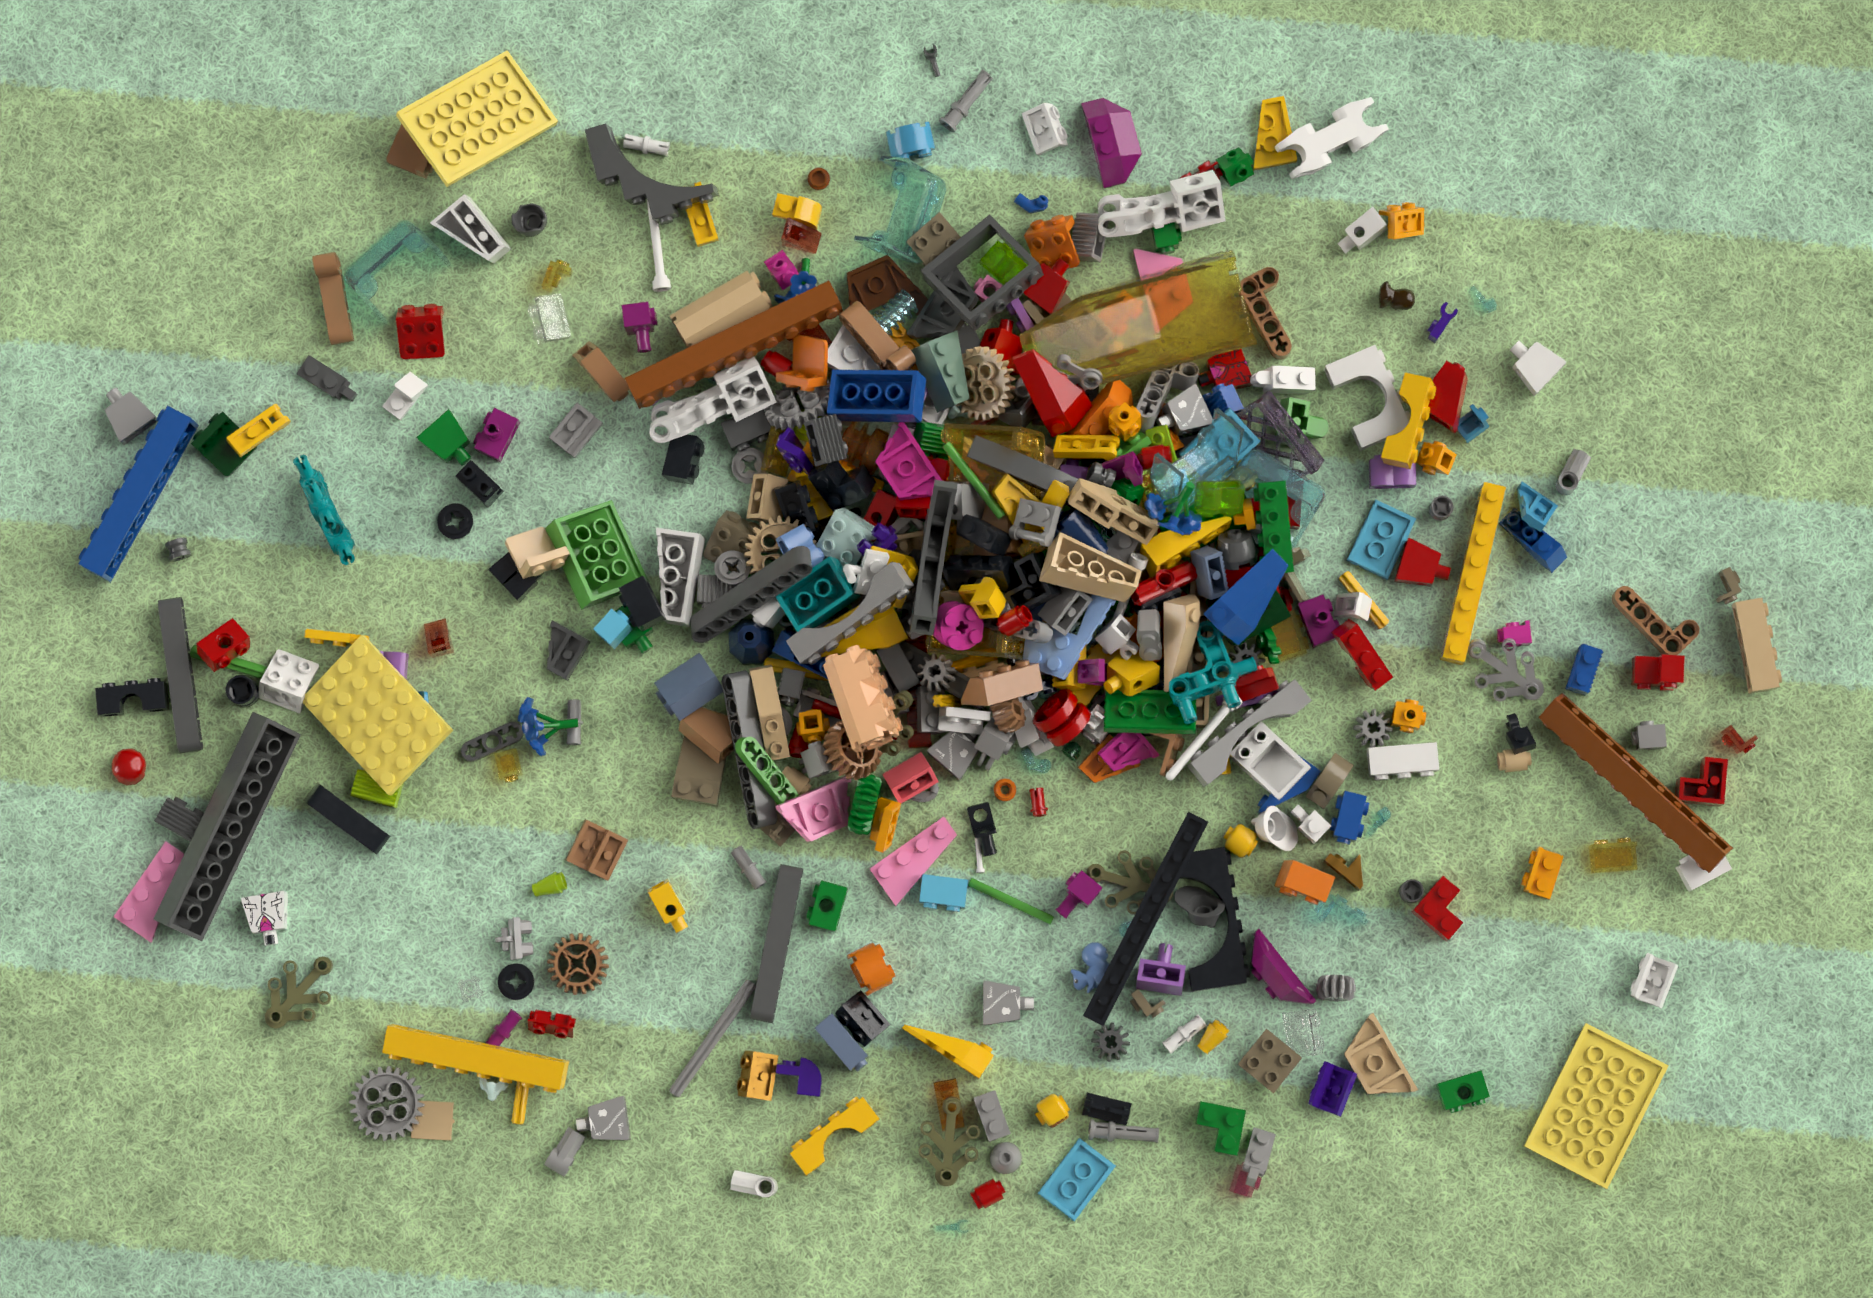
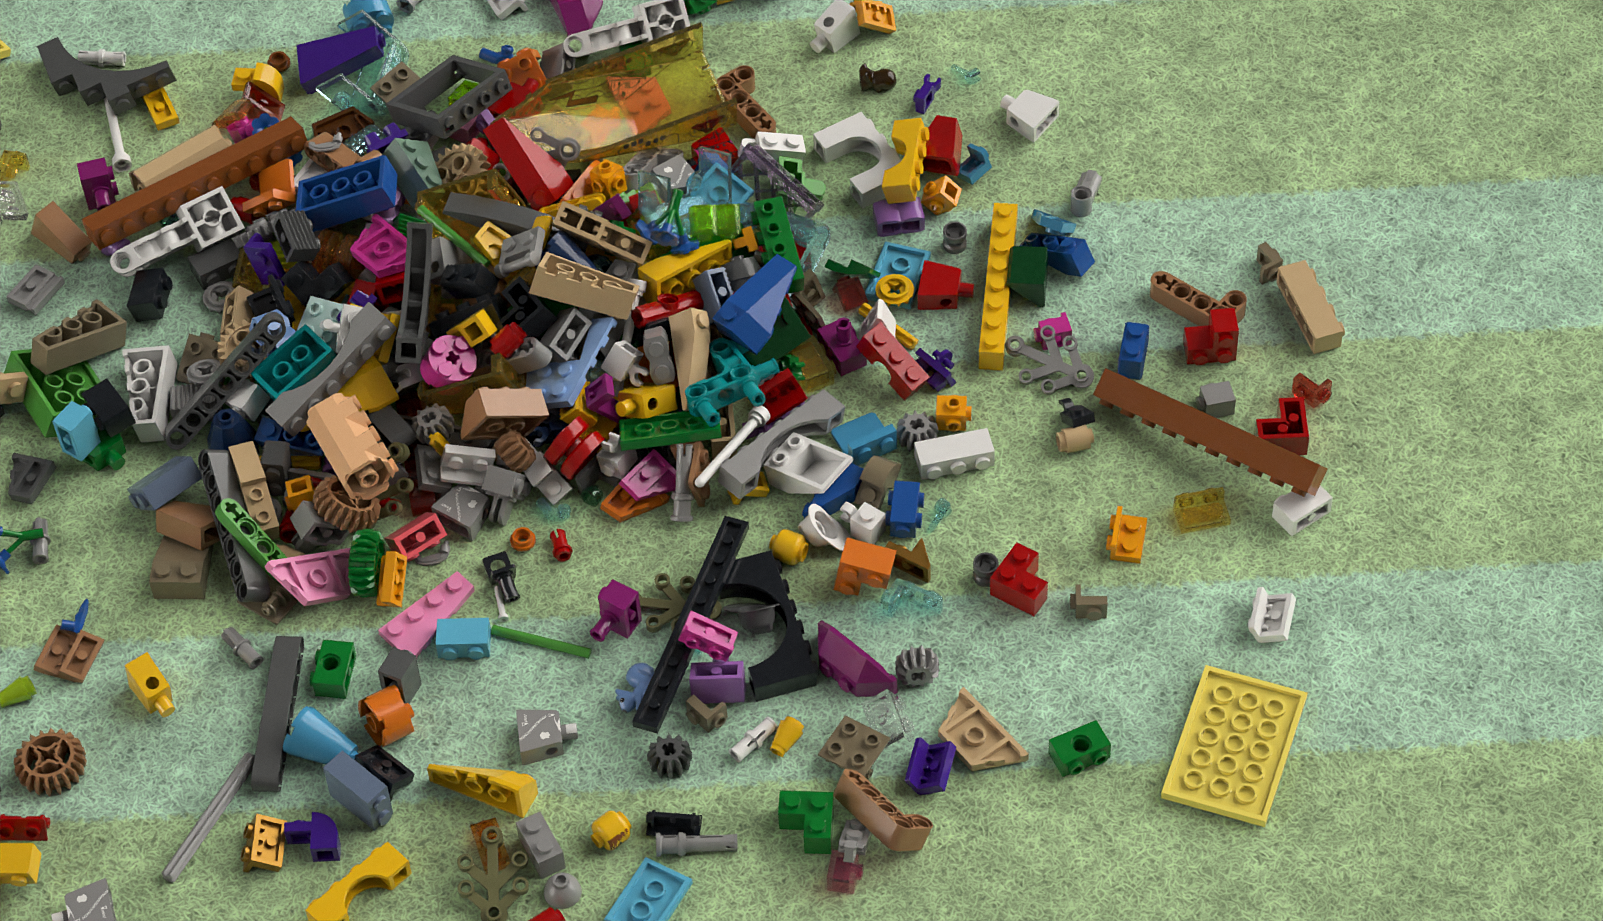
camera: 10 degrees left, 30 degrees down
none -> dark tan wedge [31,299,127,375]
none -> blue bar [60,599,89,633]
none -> clear orange slope [212,98,253,129]
none -> dark azure cone [283,706,359,764]
none -> dark purple slope [296,26,386,94]
none -> light grey piece [308,132,343,152]
none -> dark purple hips [364,122,409,154]
none -> dark grey brick [378,647,422,704]
none -> light grey pin [670,444,694,522]
none -> dark pink bracket [678,611,738,662]
none -> green slope [824,258,881,279]
none -> dark azure bracket [831,412,897,466]
none -> clear red bracket [832,275,868,312]
none -> medium nougat beam [833,769,933,851]
none -> yellow gear [875,274,914,307]
none -> dark purple hips [915,348,957,392]
none -> dark green slope [1006,246,1048,308]
none -> dark tan bracket [1070,584,1108,621]

